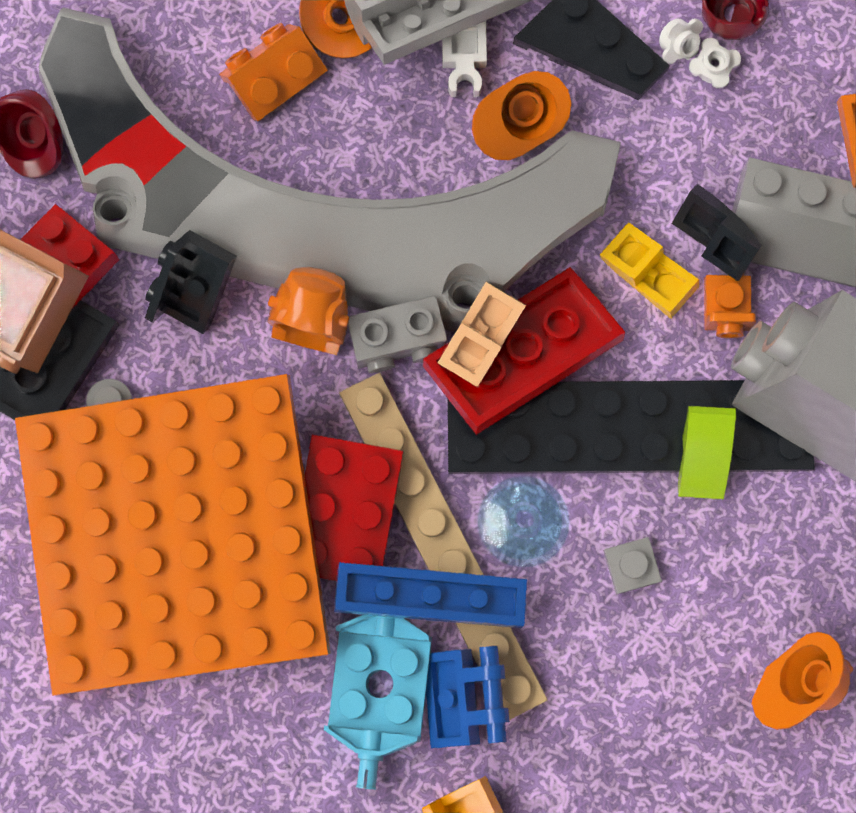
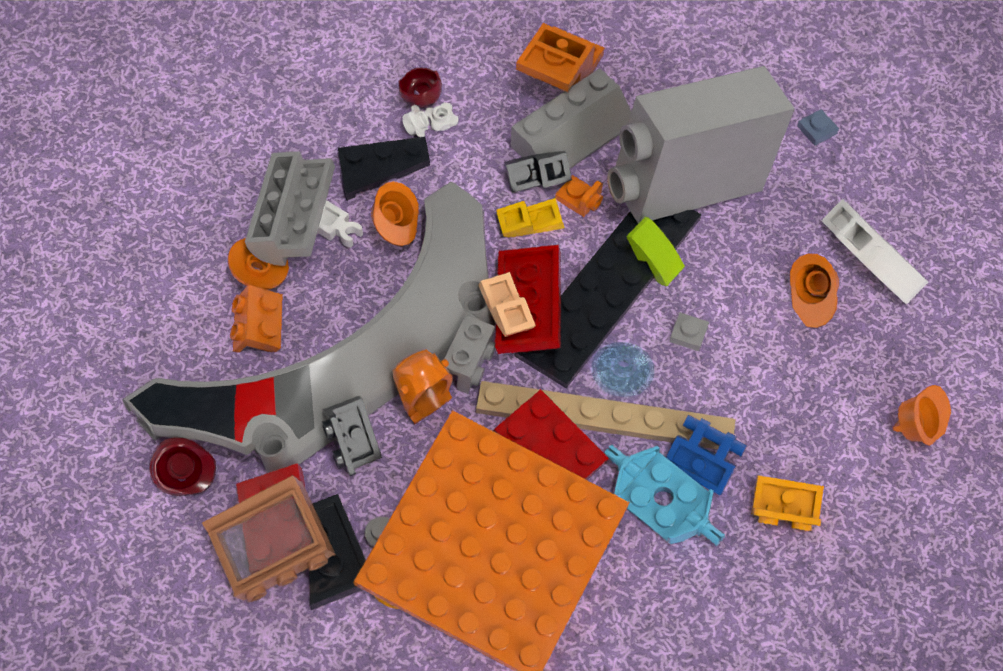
camera: 55 degrees left, 20 degrees down
blue plate [334,562,527,628] -> none

